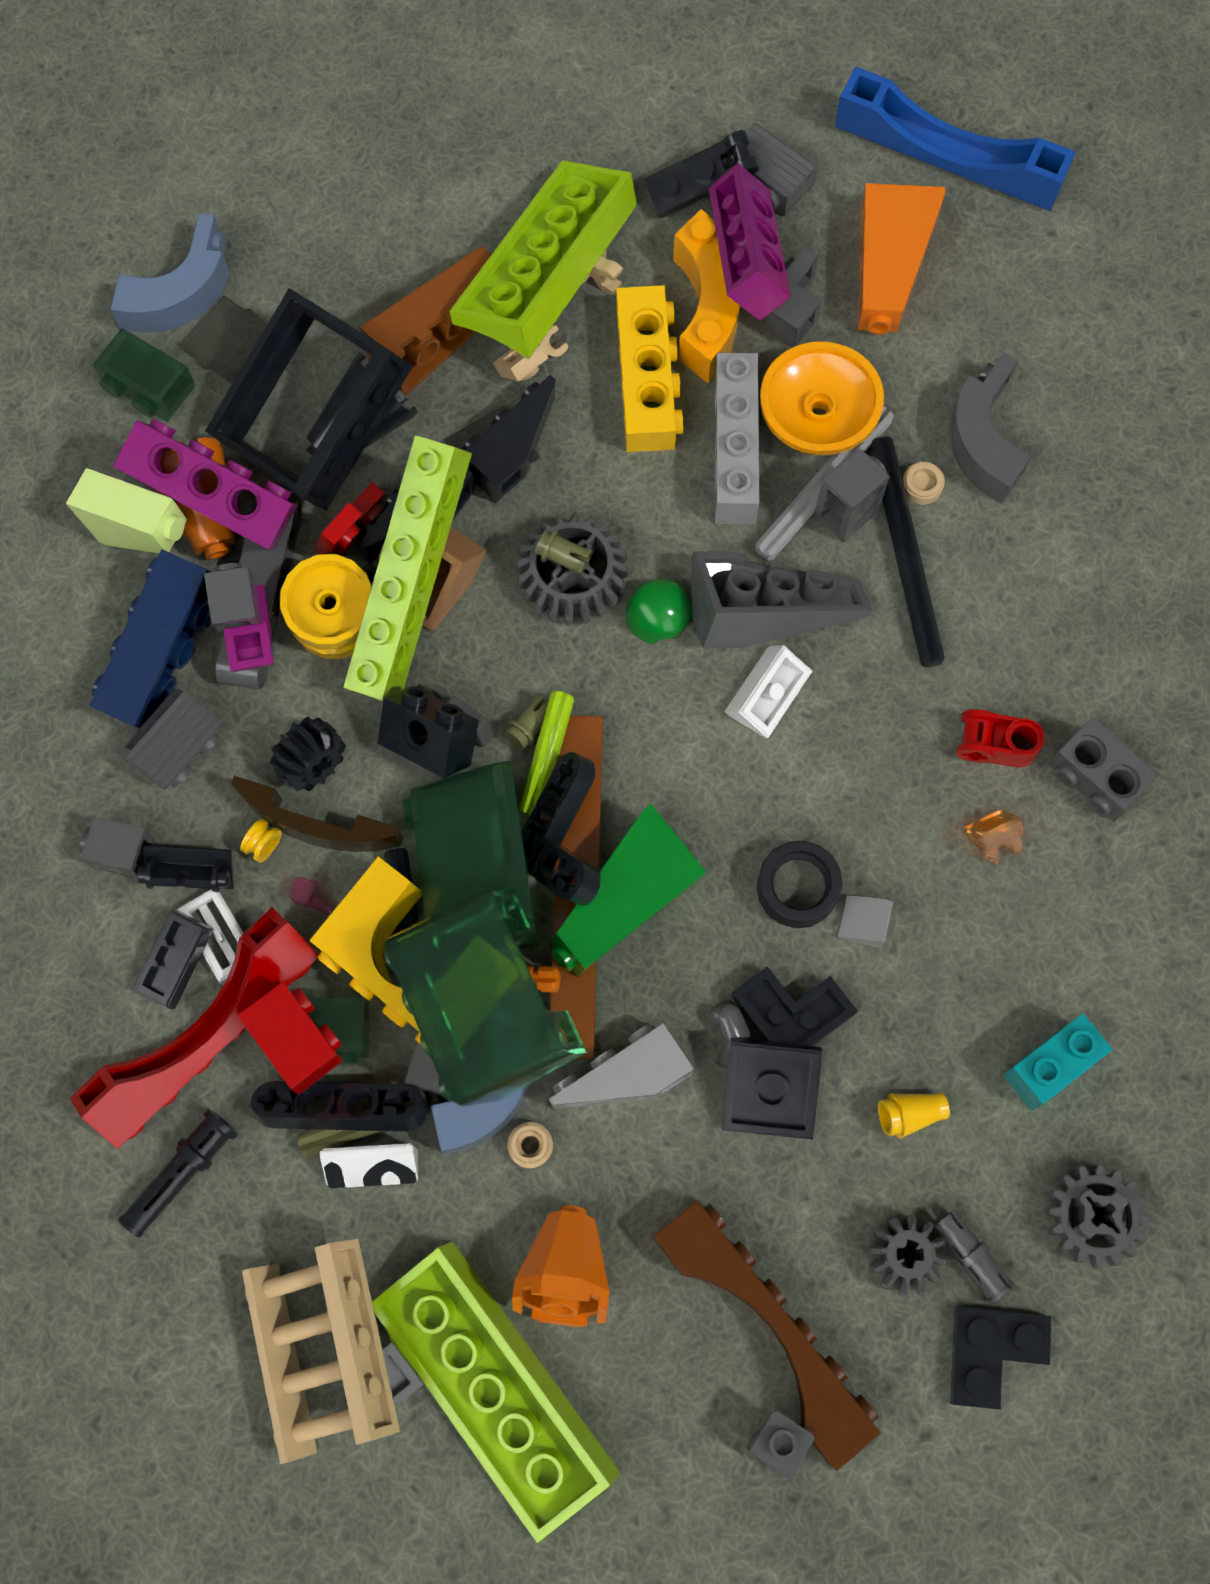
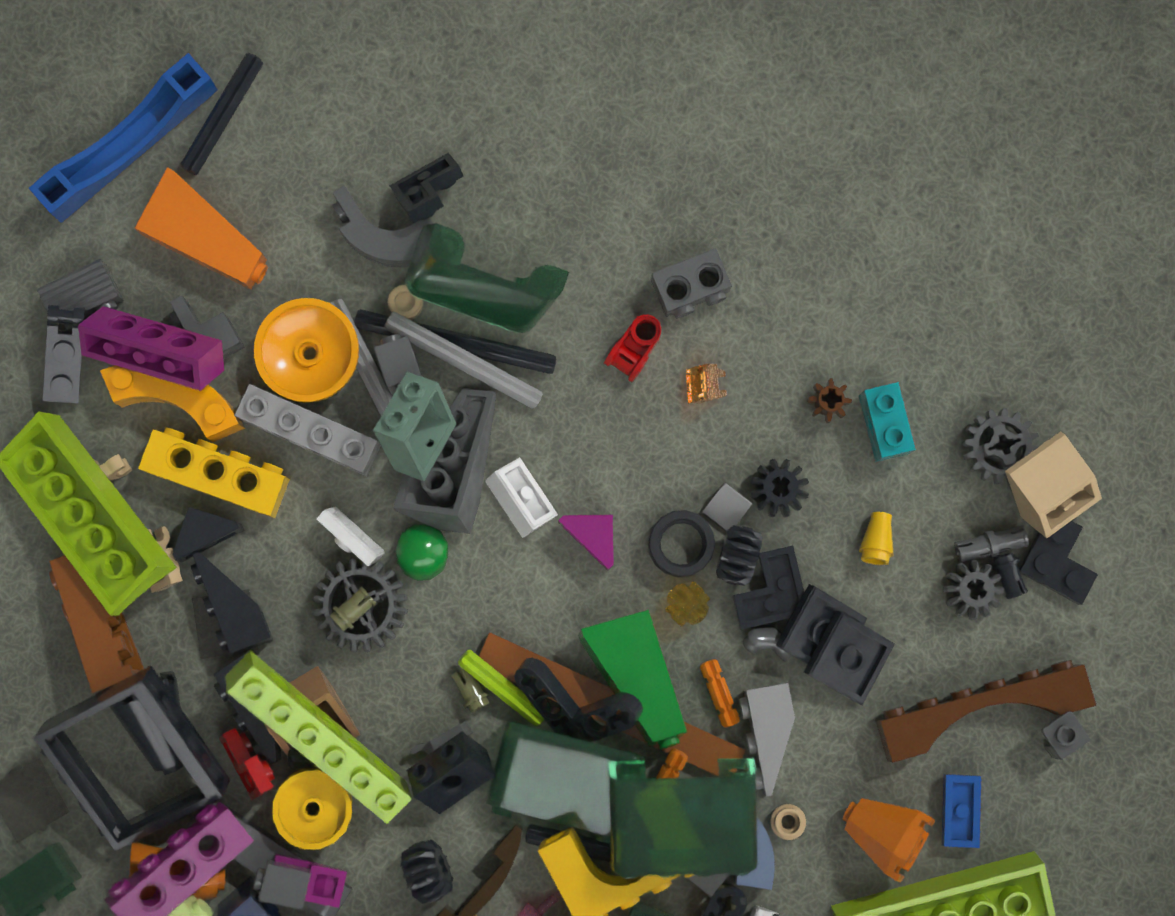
camera: 75 degrees left, 10 degrees up
none -> black slope [173,507,245,562]
none -> black axle [181,53,263,175]
none -> white plate [317,507,385,566]
none -> sand green window [373,371,456,481]
none -> light grey axle [385,312,543,408]
none -> black plate [390,152,464,223]
none -> clear green windscreen [405,223,569,333]
none -> magenta slope [558,515,614,571]
none -> clear yellow gear [665,581,710,627]
none -> orange axle [700,659,740,728]
none -> black gear [716,525,762,586]
none -> black gear [750,459,809,518]
none -> black tile [804,610,895,706]
none -> reddish brown gear [807,378,852,423]
none -> blue plate [941,774,981,848]
none -> black pin [992,552,1028,599]
none -> tan slope [1005,431,1102,538]

